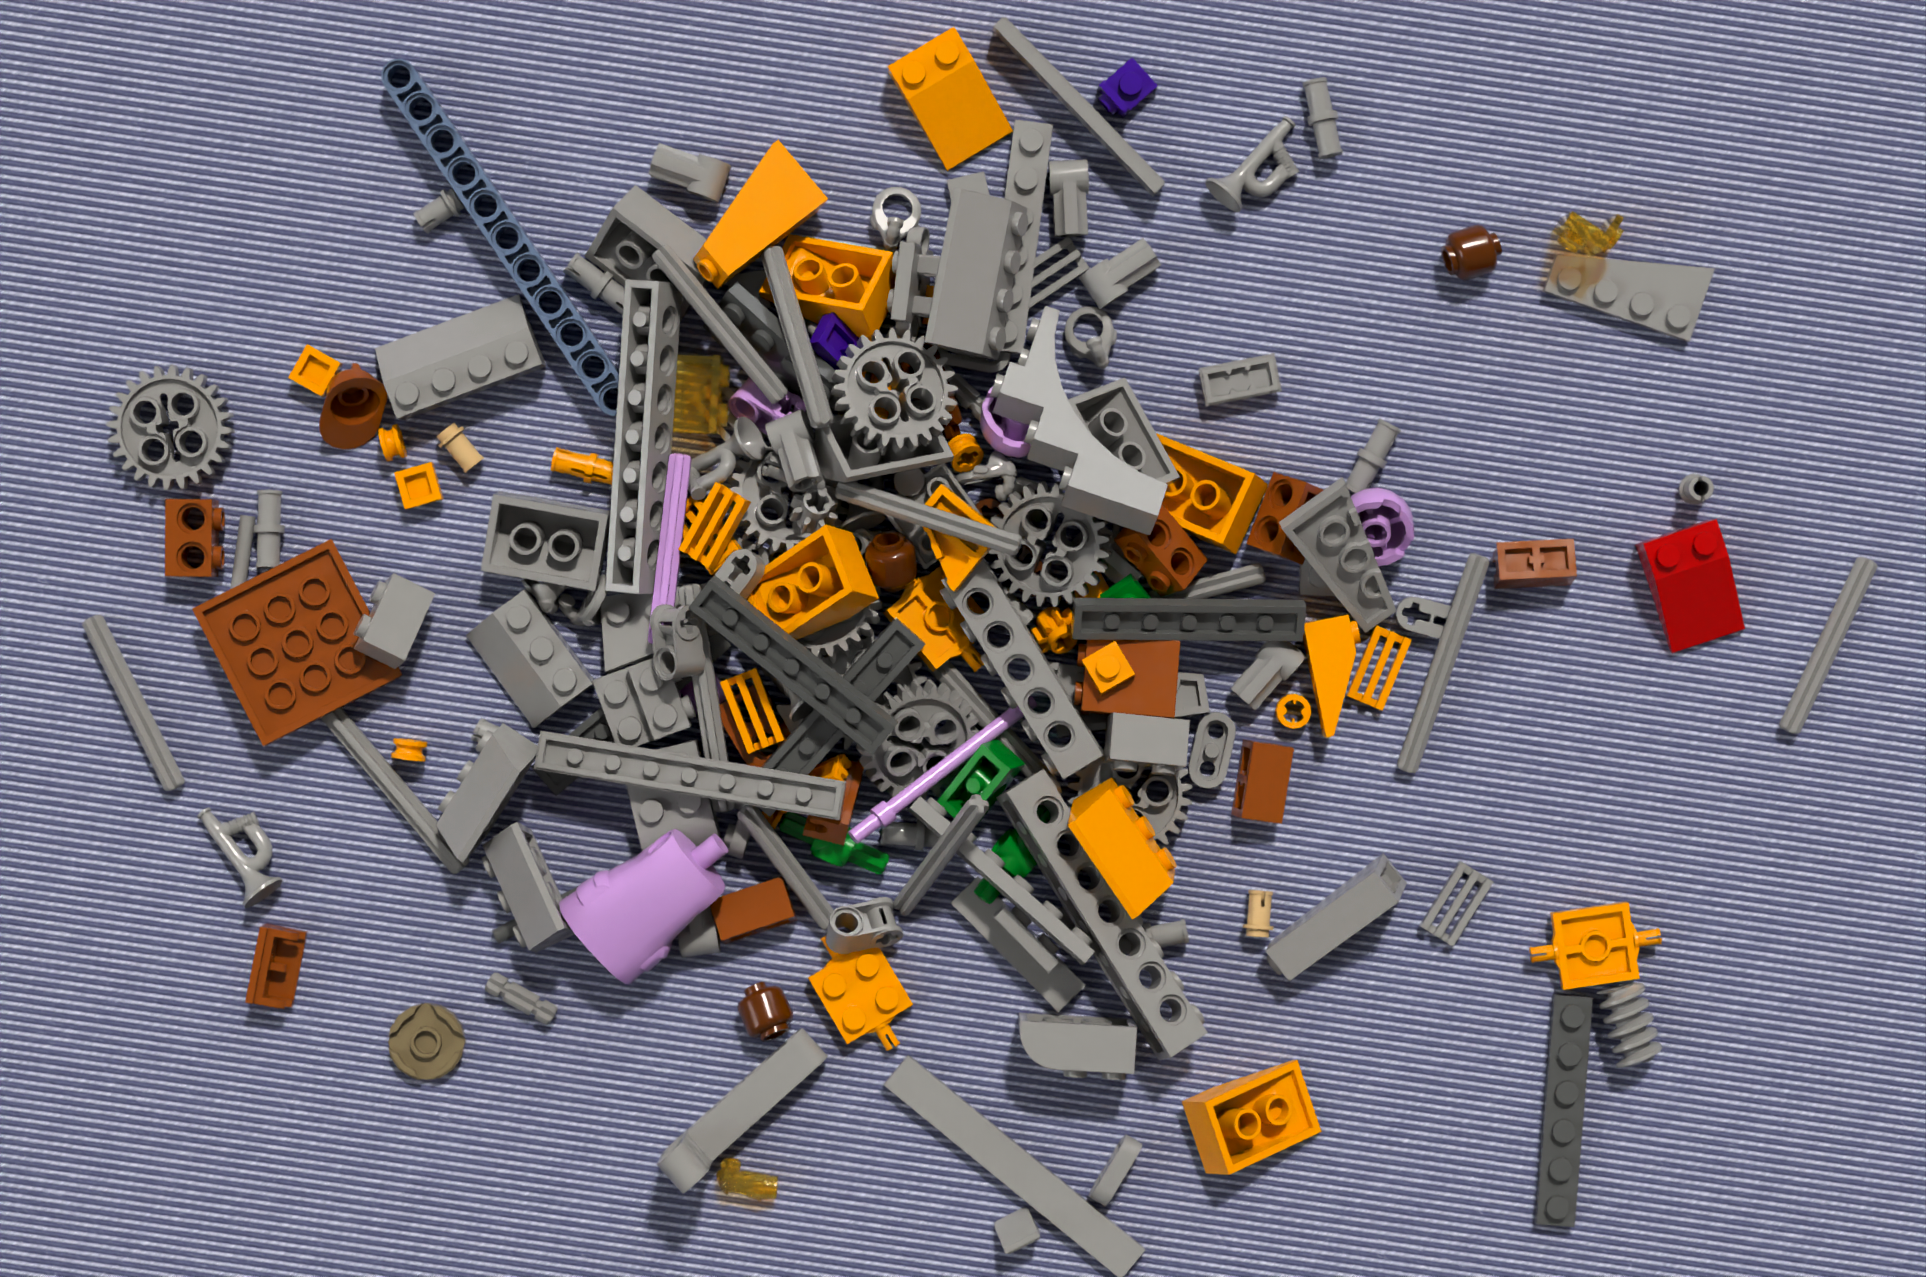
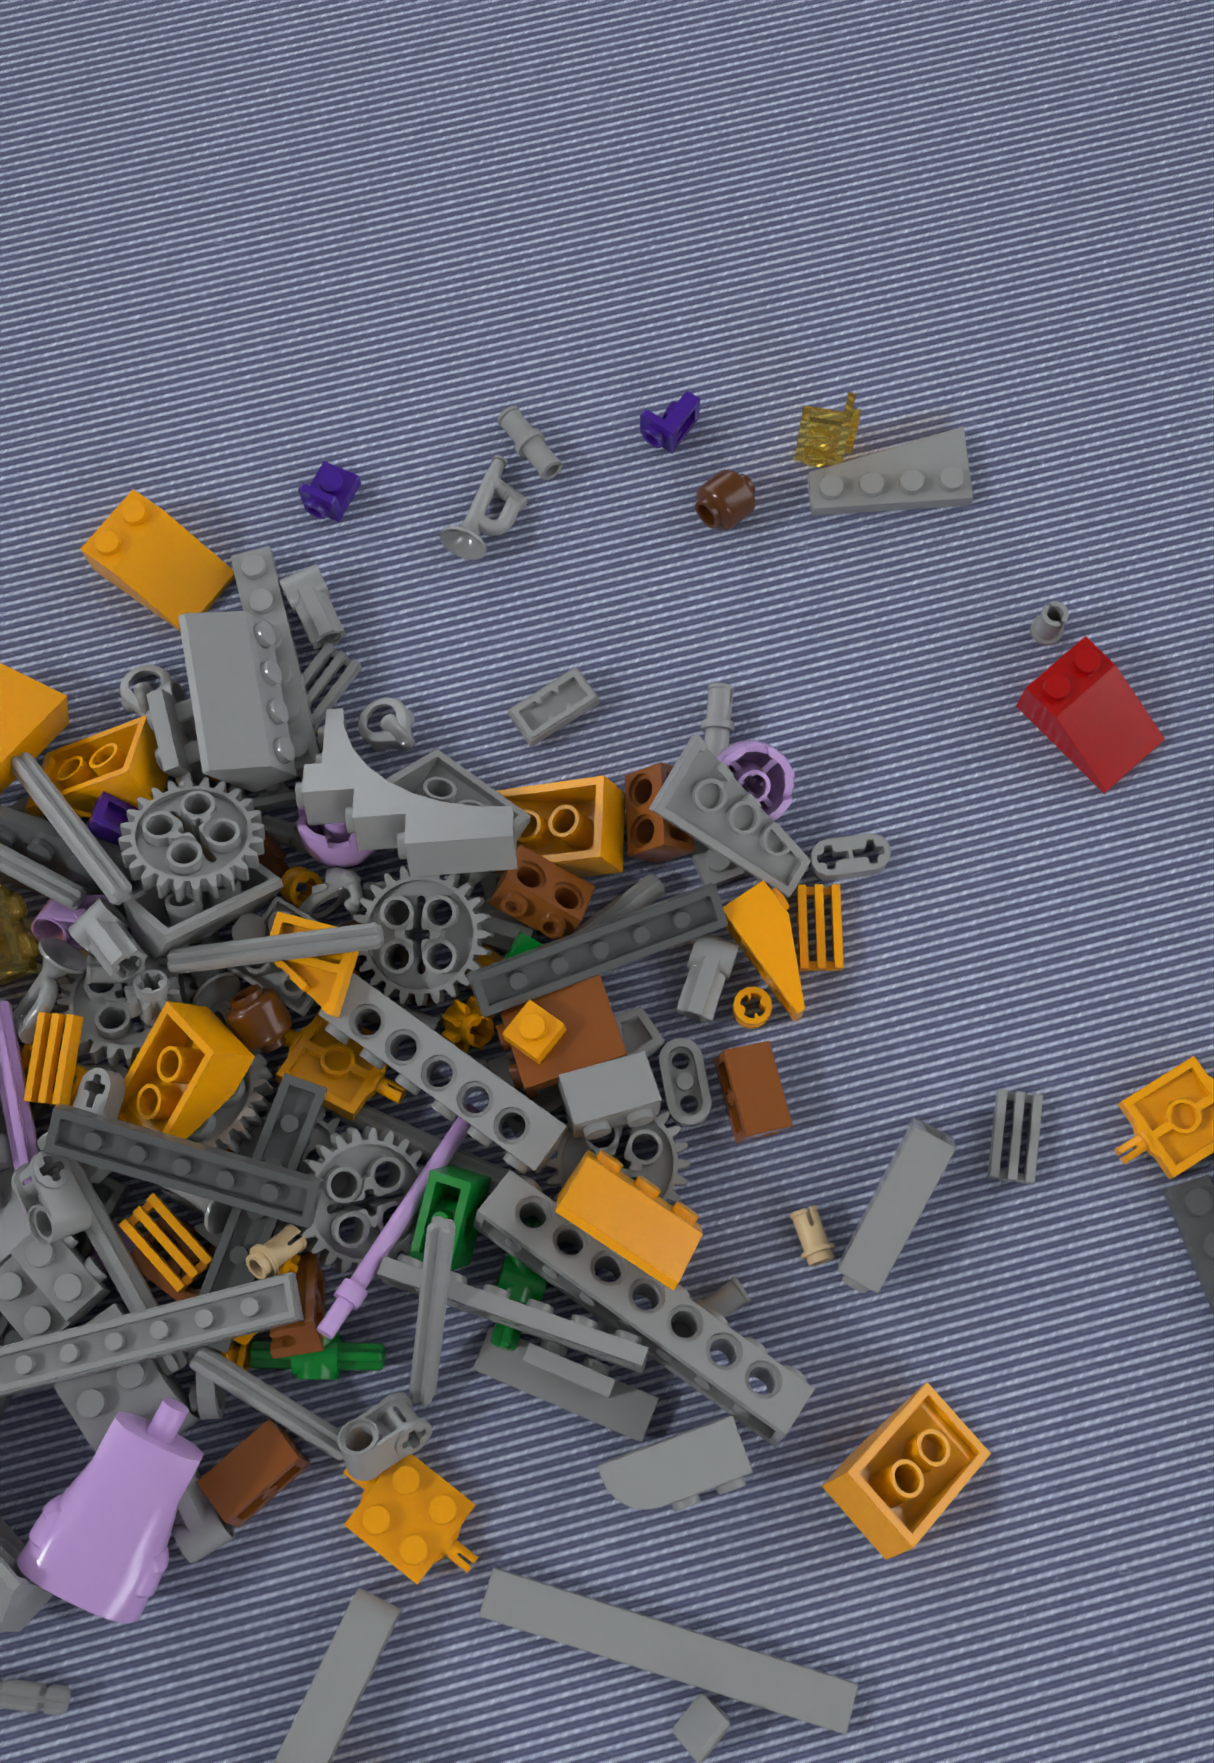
camera: 20 degrees left, 15 degrees down
reddish brown head [737,982,793,1042] -> none
light grey pin [880,820,939,851] -> none
light grey tile [993,17,1165,197] -> none
light grey piece [1079,238,1161,309] -> none
light grey beam [1088,1134,1142,1206] -> none
light grey axle [1397,553,1489,773] -> none
dark orange hinge [1493,538,1577,589] -> none
none -> tan pin [246,1224,307,1280]
none -> dark purple bracket [640,391,700,454]

